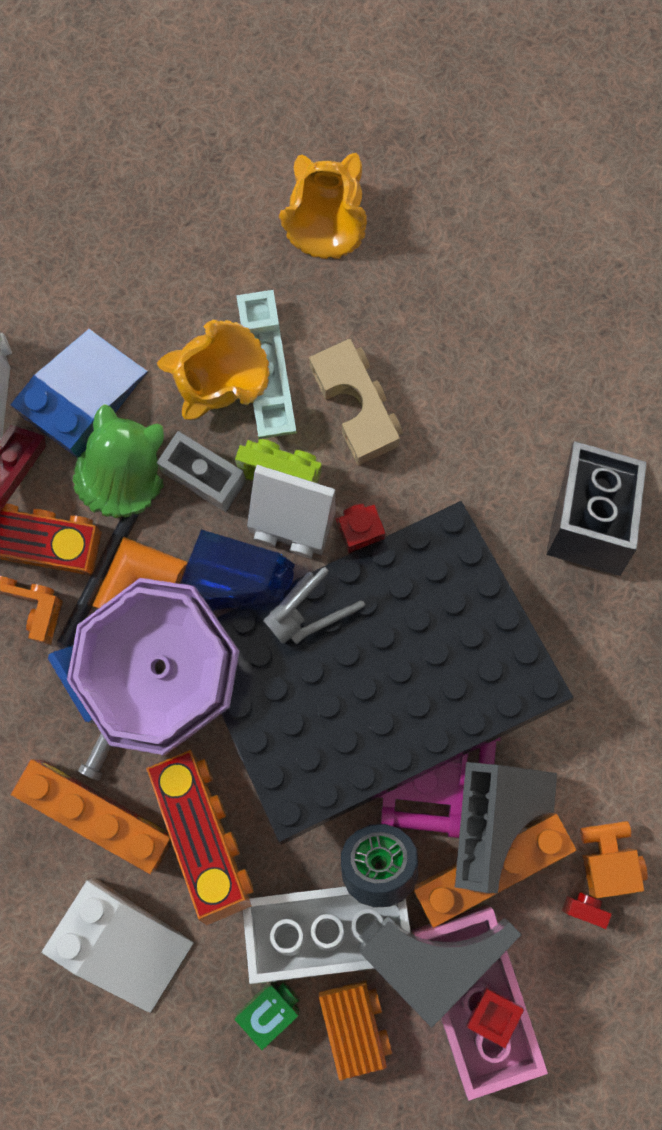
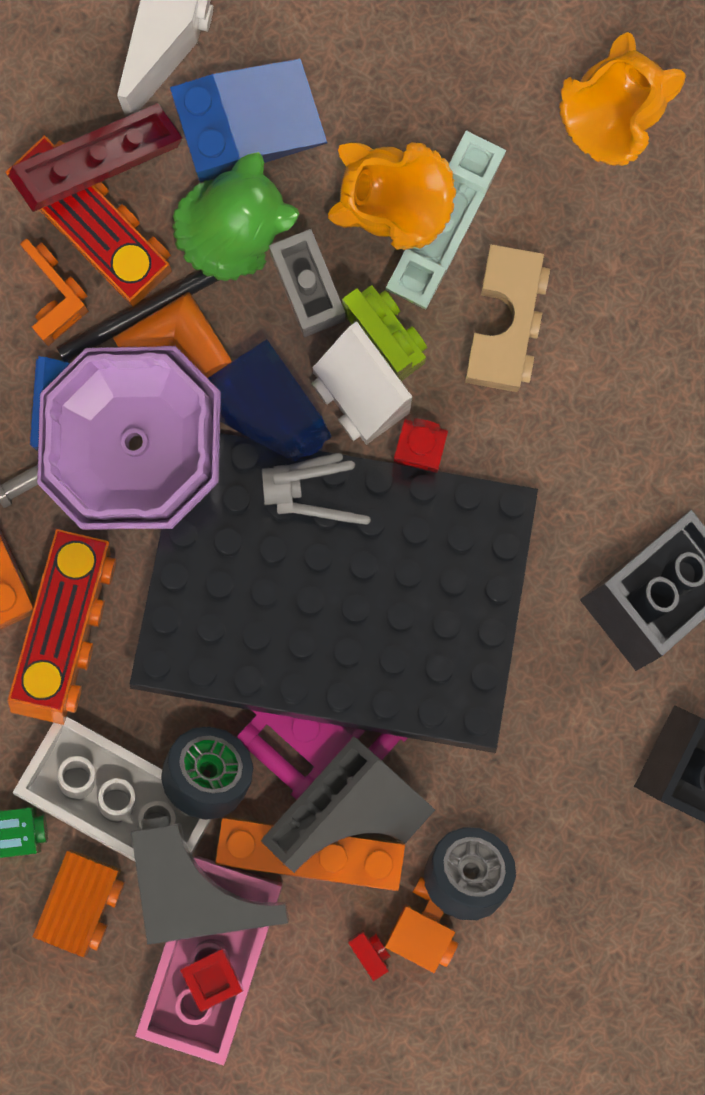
camera: 35 degrees right, 5 degrees up
none -> wheel [424,827,516,920]

